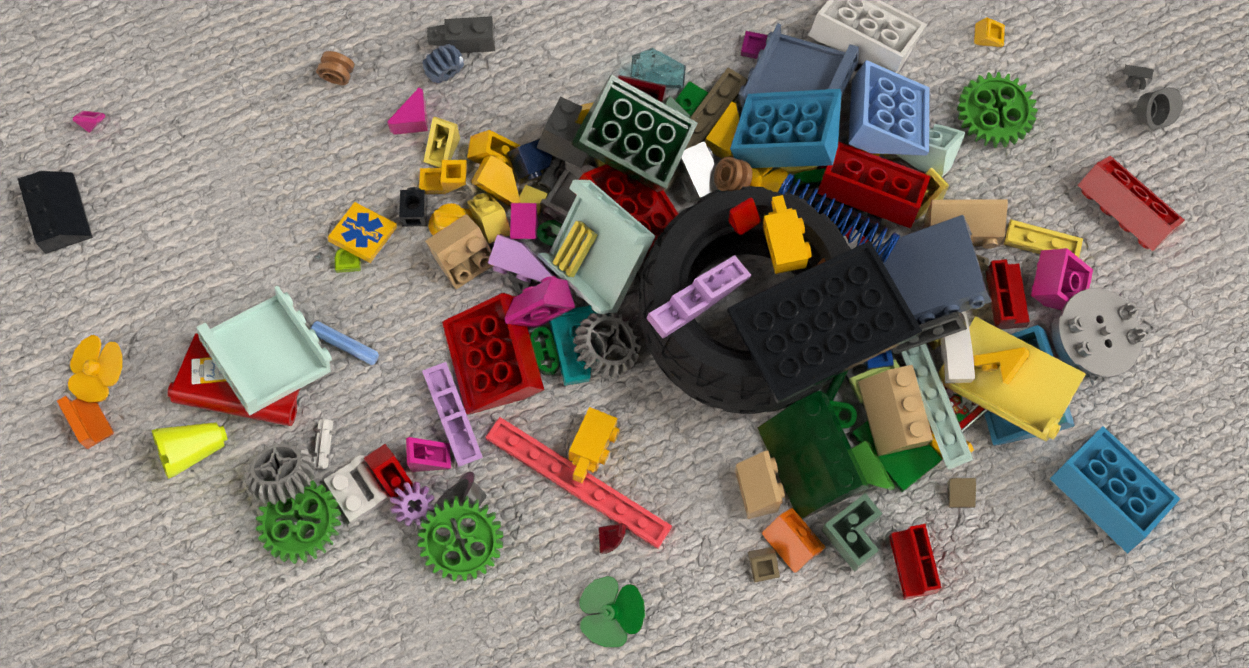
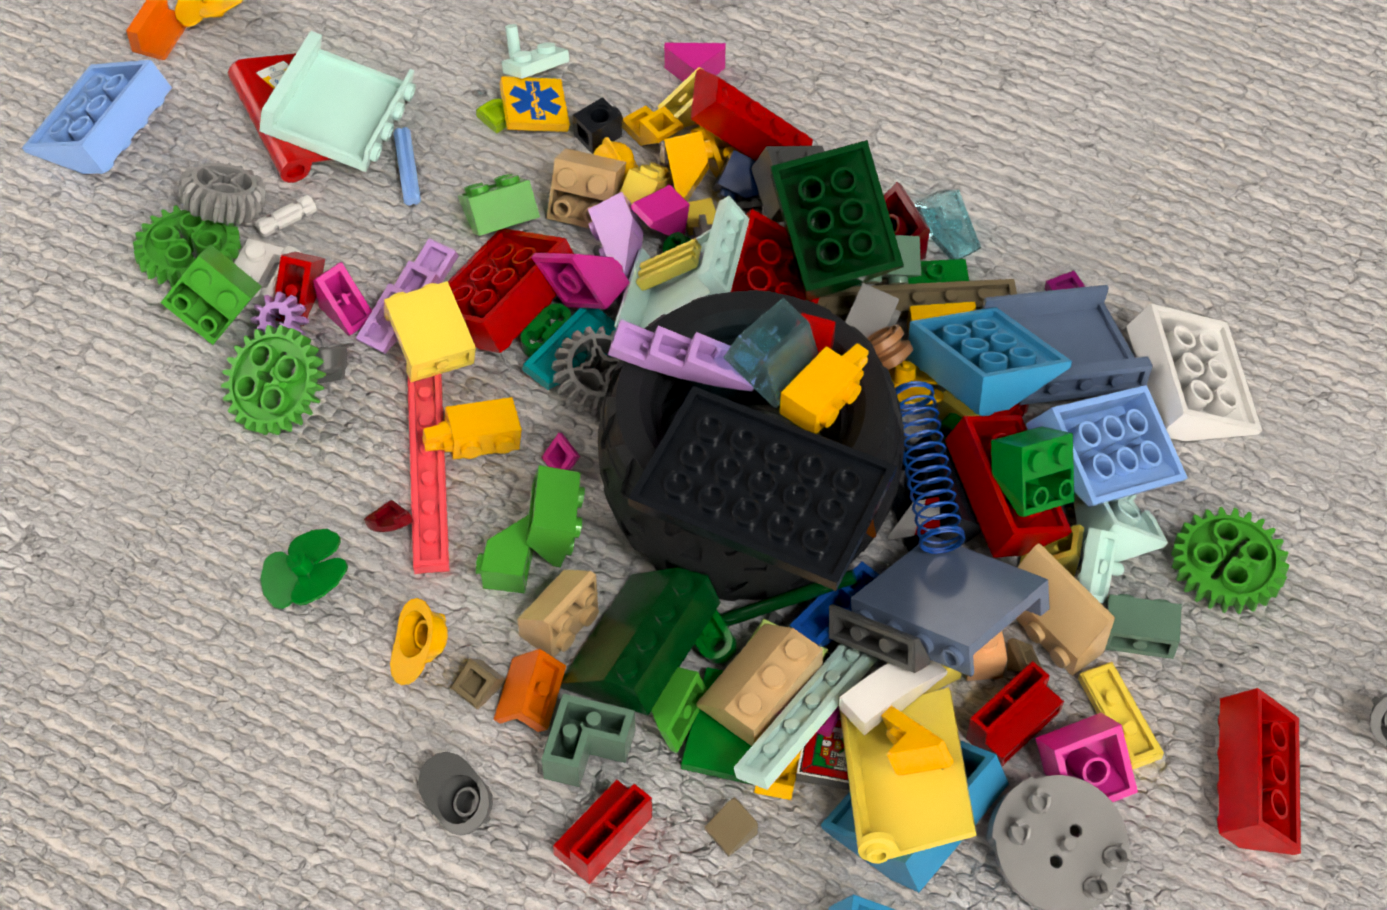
camera: 50 degrees right, 15 degrees down
neon yellow cone [151,422,228,479] -> none
sand blue gear [422,44,464,83] -> none
dark grey hinge [427,16,495,53] -> none
yellow slope [974,17,1005,47] -> none
none -> light blue slope [22,60,172,174]
none -> bright green slope [160,244,262,345]
none -> light yellow panel [384,281,476,382]
none -> yellow piece [390,598,448,685]
none -> dark grey piece [418,752,493,836]
none -> bright green slope [457,173,540,236]
none -> bright green slope [476,515,534,594]
none -> light aqua plate [501,24,569,79]
none -> bright green slope [526,465,585,568]
none -> dark pink slope [541,433,580,471]
none -> red slope [691,69,813,161]
none -> clear light blue slope [723,297,818,409]
none -> green slope [991,426,1074,517]
none -> light aqua plate [1077,528,1124,604]
none -> sand green brick [1105,594,1182,659]

